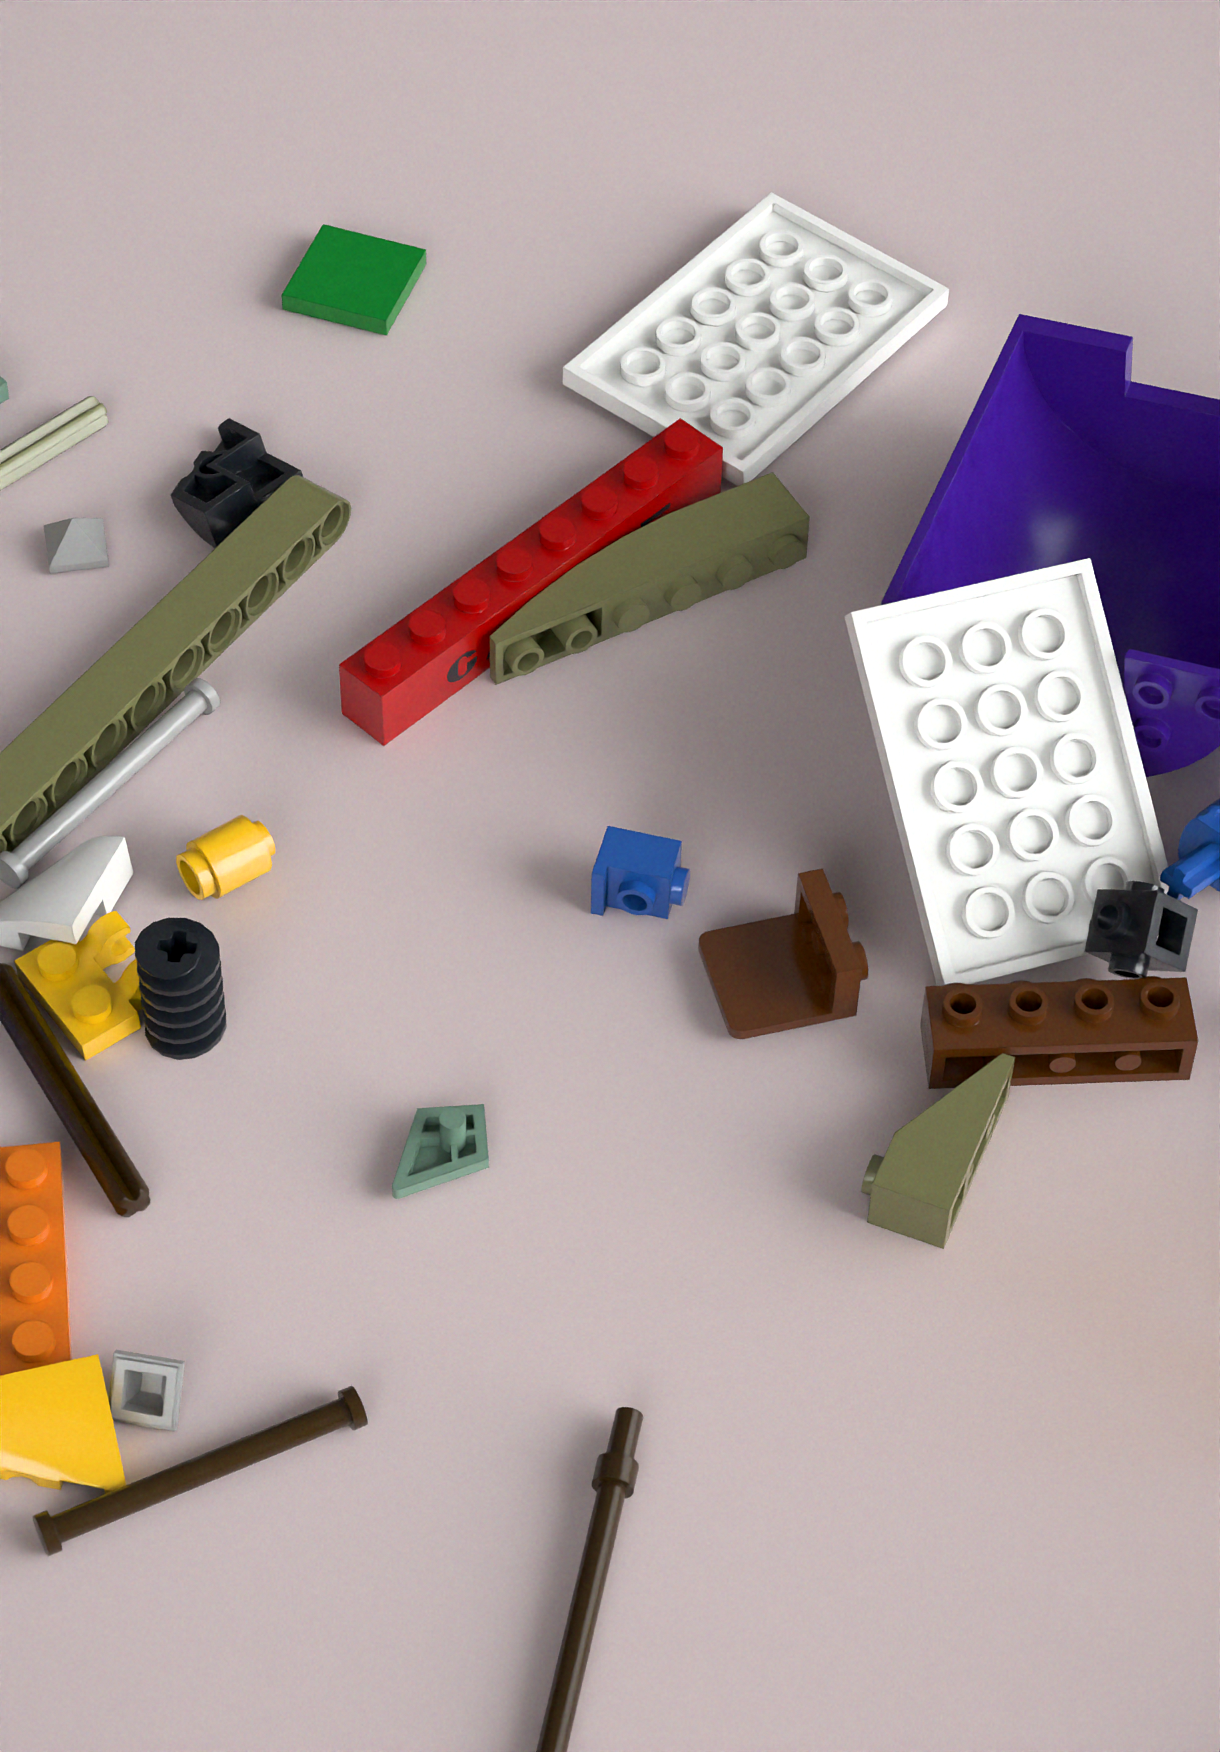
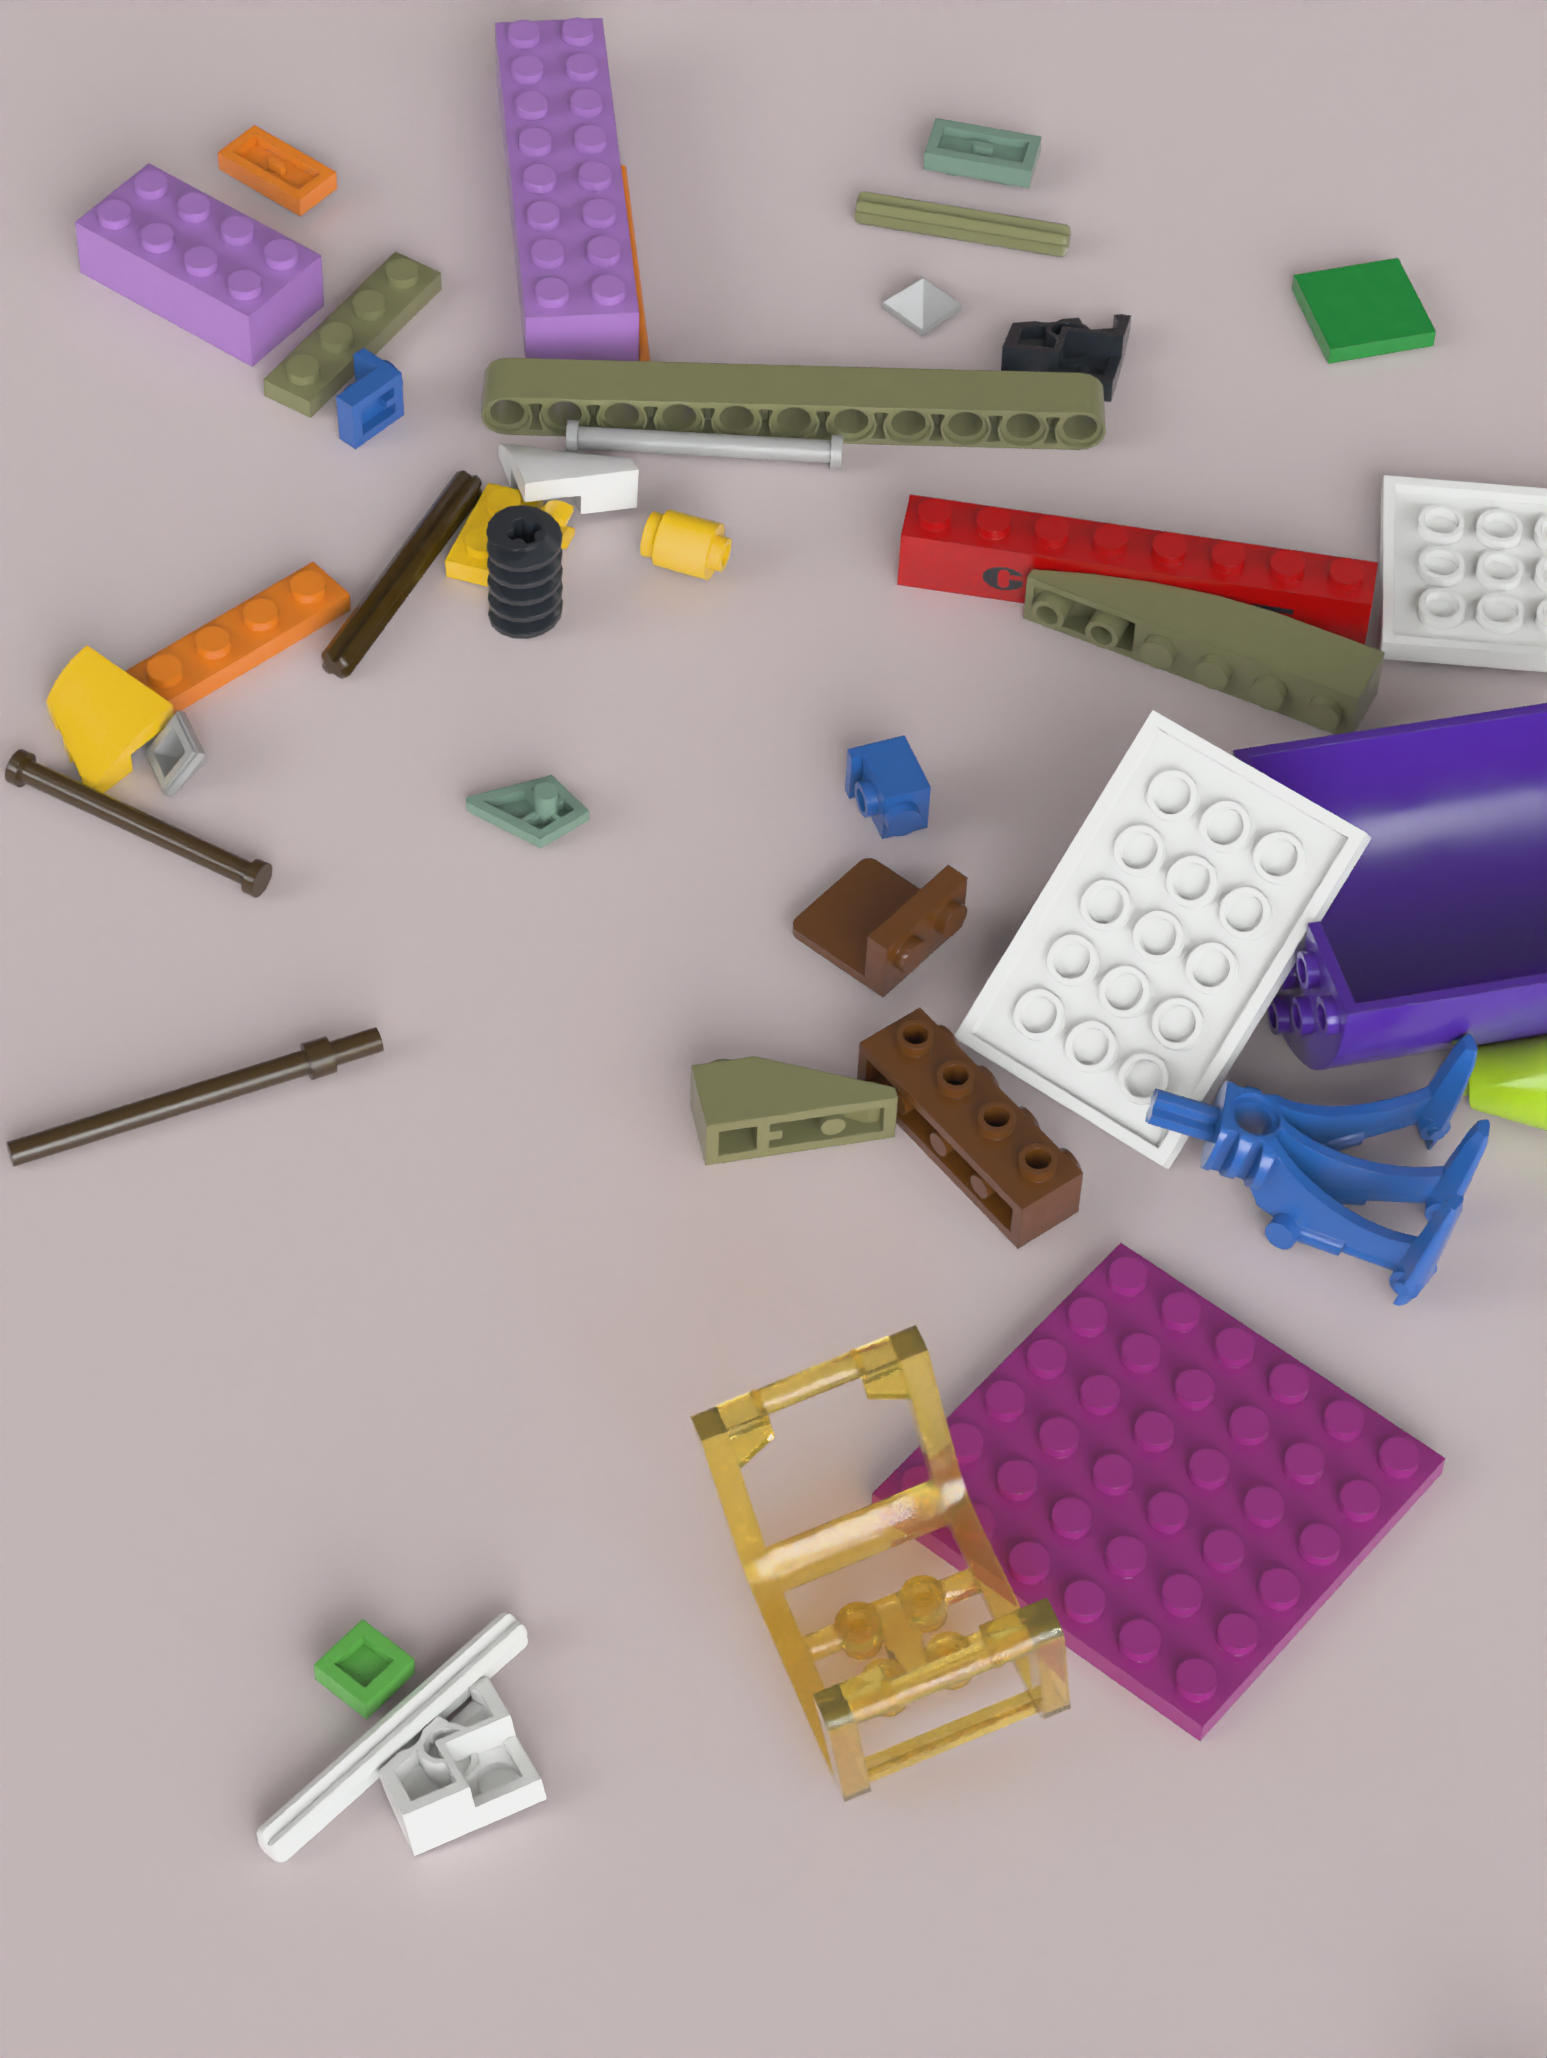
camera: 55 degrees right, 0 degrees up
black brick [1084,881,1198,979] -> none

